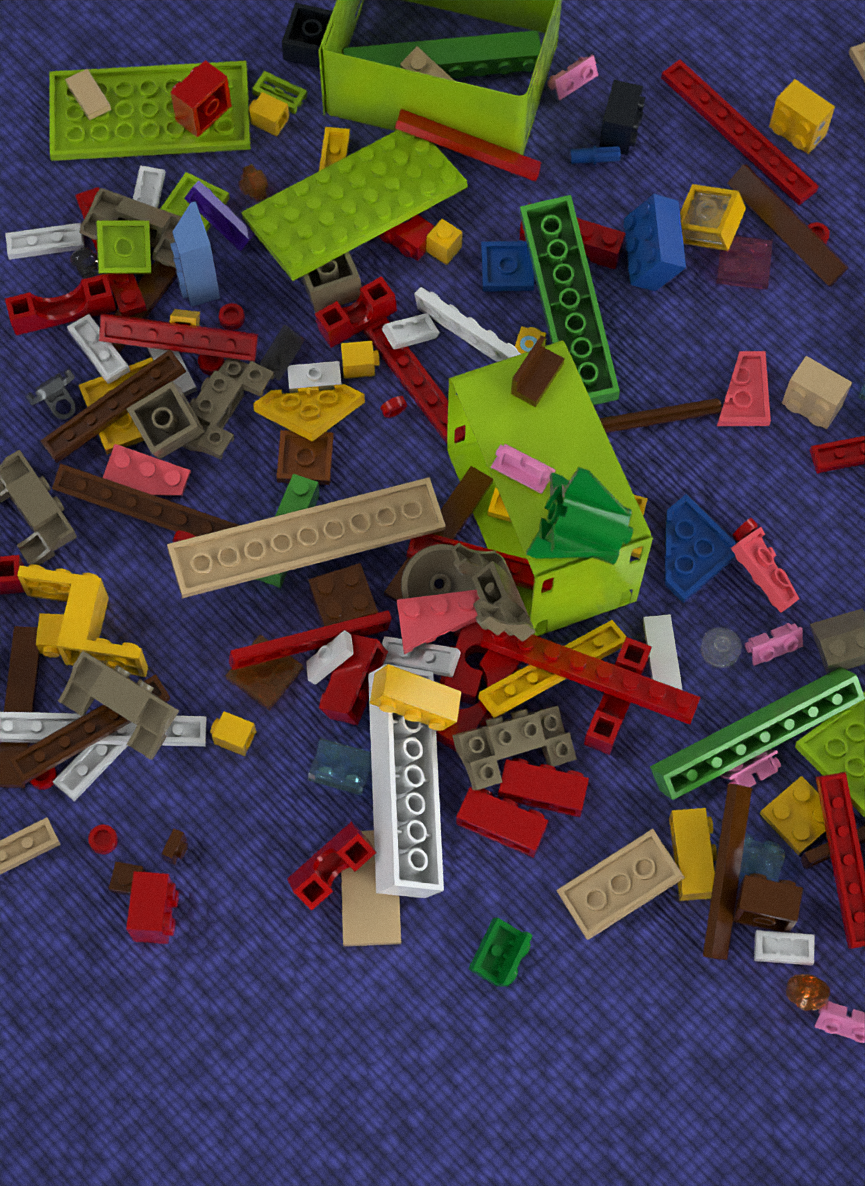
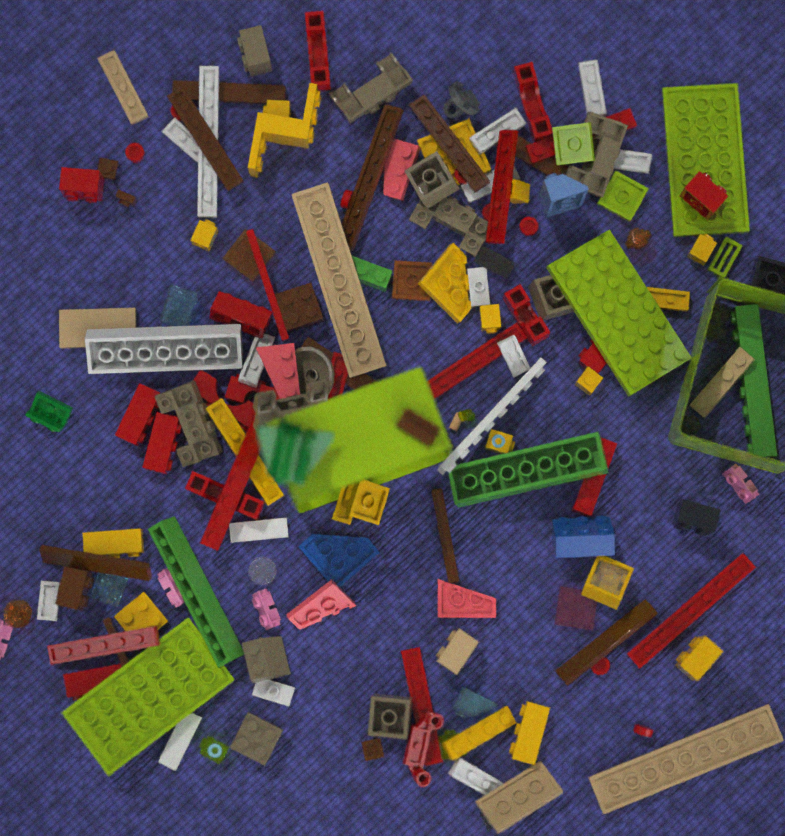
camera: 90 degrees right, 15 degrees up
dark tan bracket [58,651,179,760] -> none
tan tile [65,69,111,120] -> none
clear smoke piece [70,247,98,279] -> none
dark purple plate [184,181,255,252] -> none
red arch [287,821,377,911] -> none
white plate [306,630,354,685] -> none
yellow brick [369,664,461,731] -> none
red tile [380,396,408,418] -> none
red tile [395,109,541,181] -> none
blue plate [481,241,534,291] -> none
bright pink hinge [491,444,556,494] -> none
tan tile [556,829,685,940] -> none
blue axle [571,145,621,165] -> none
red tile [732,517,758,542] -> none

